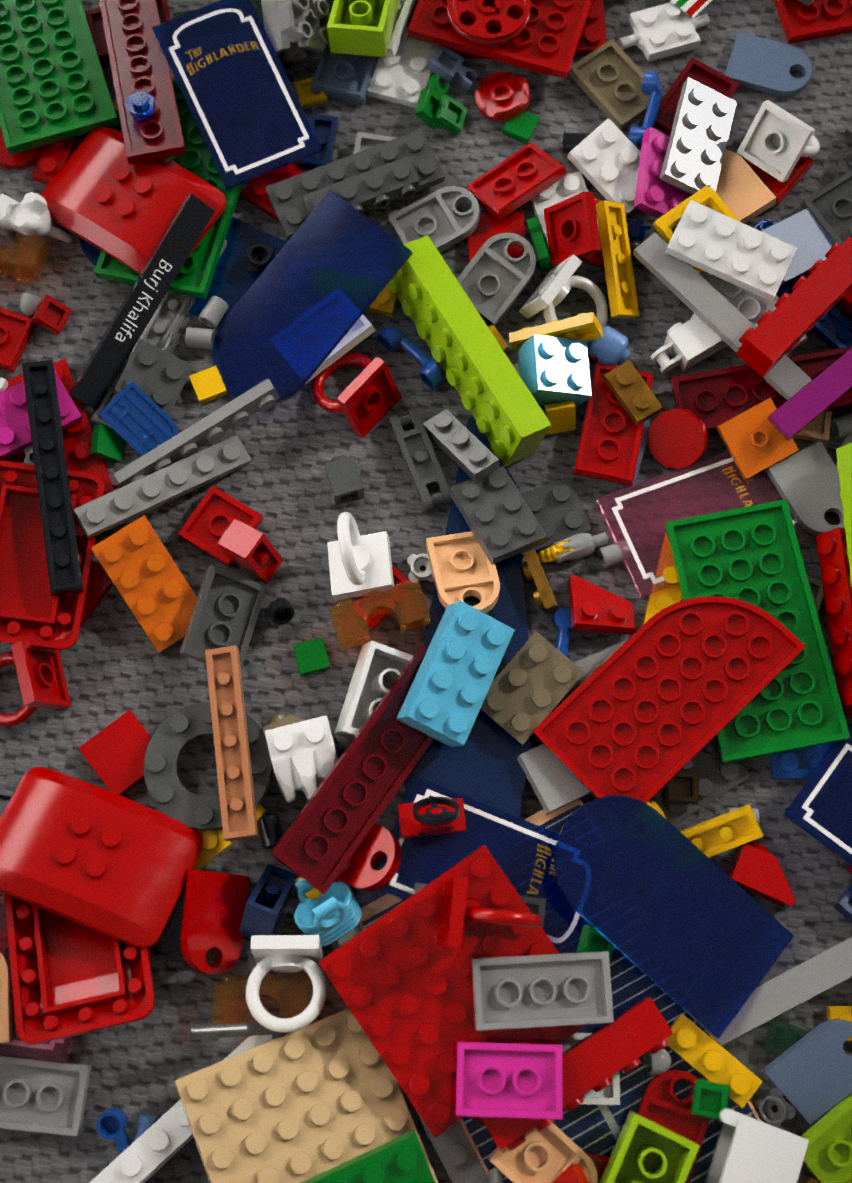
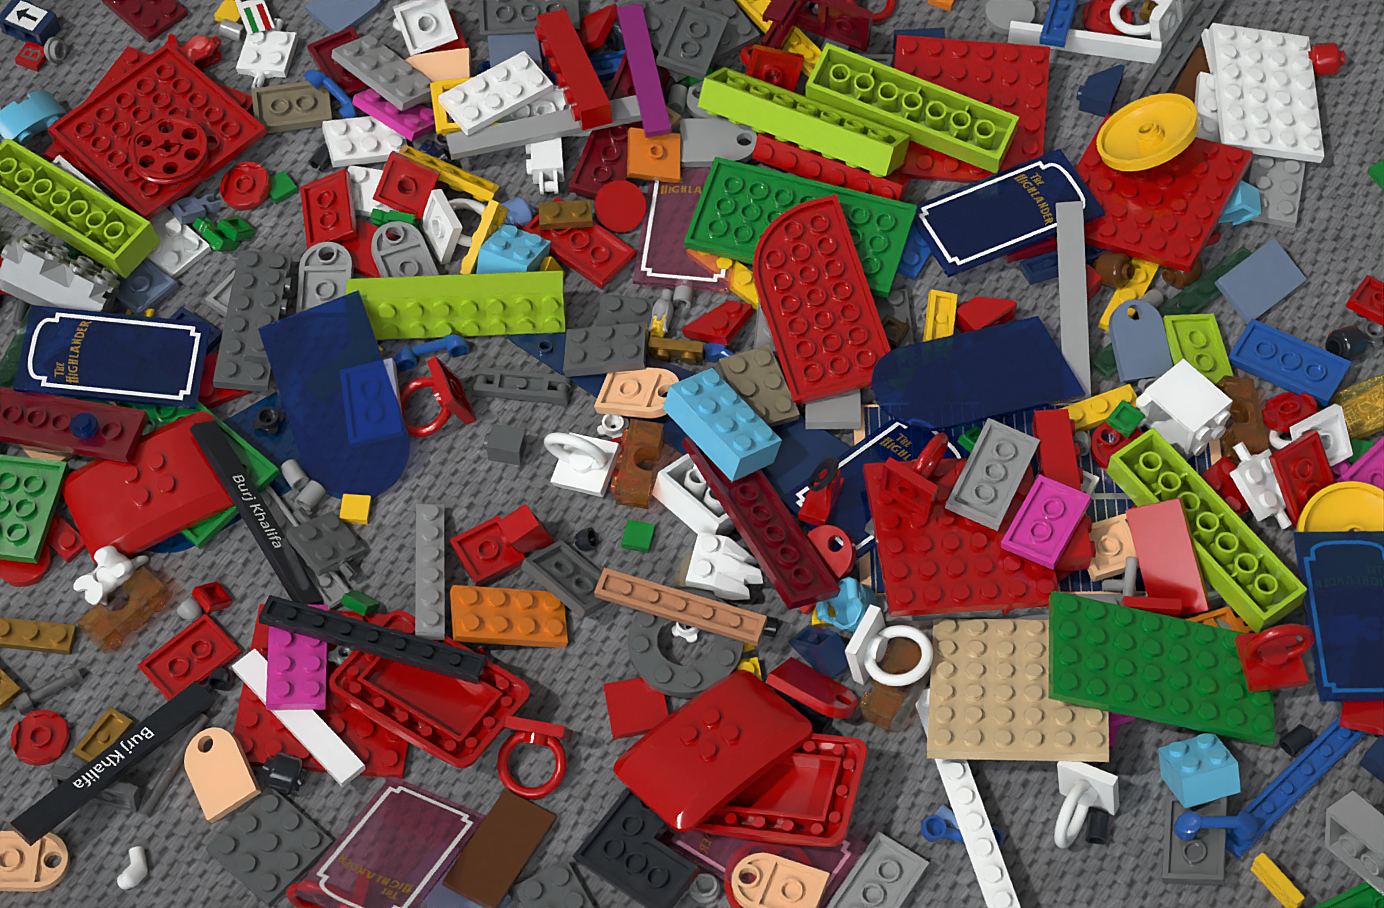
camera: 60 degrees left, 15 degrees down
blue window [98,381,178,456] -> none
light grey plate [114,378,281,487] -> none
flat silver plate [423,409,500,482] -> none

